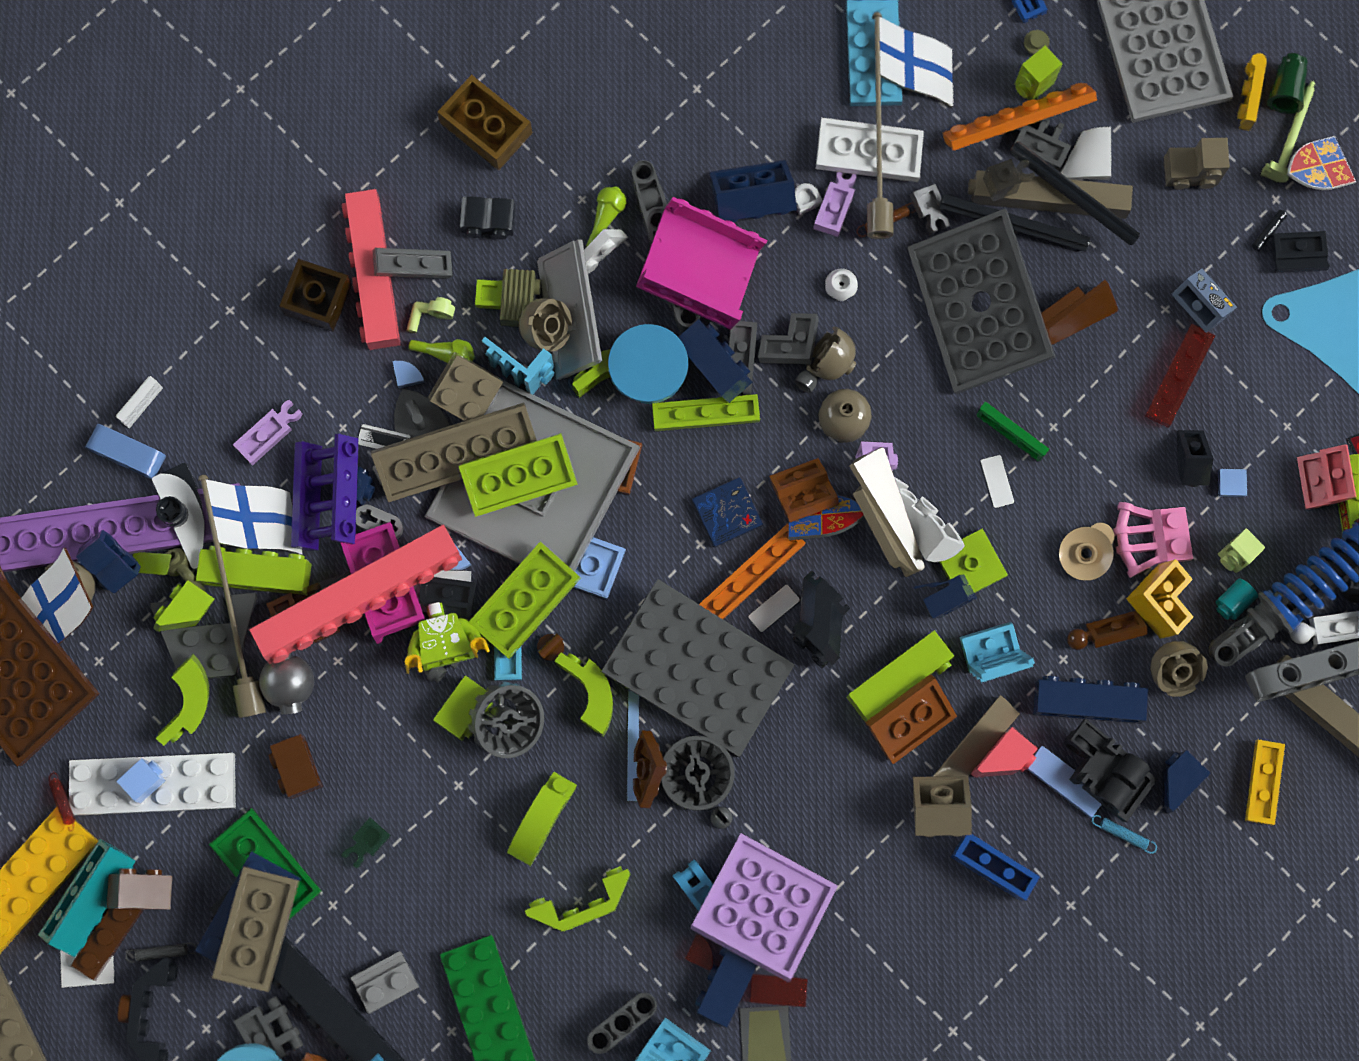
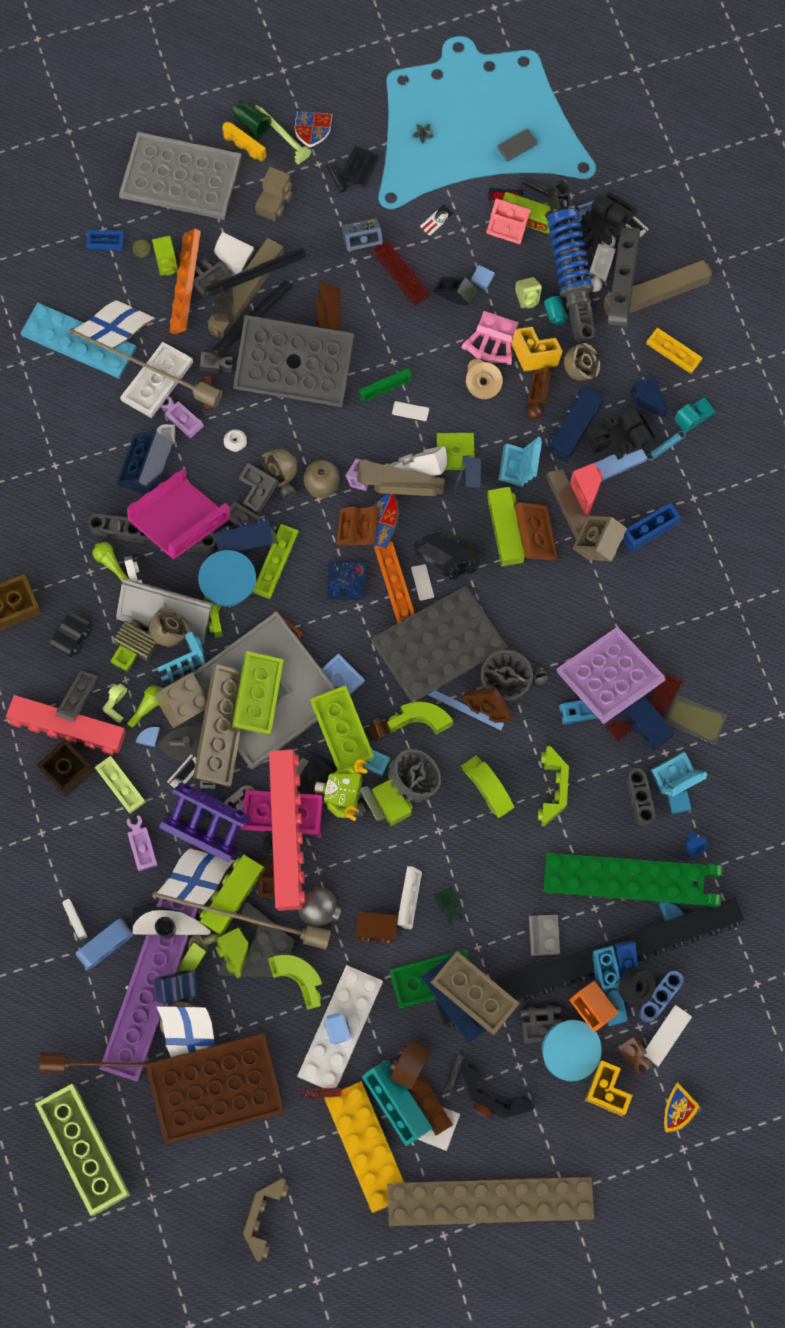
camera: 65 degrees left, 5 degrees down
none -> yellowish green plate [95,756,146,814]
none -> white sticker [360,787,385,821]
none -> white tile [397,866,422,929]
none -> sticker [420,205,453,235]
none -> teal plate [674,397,715,433]

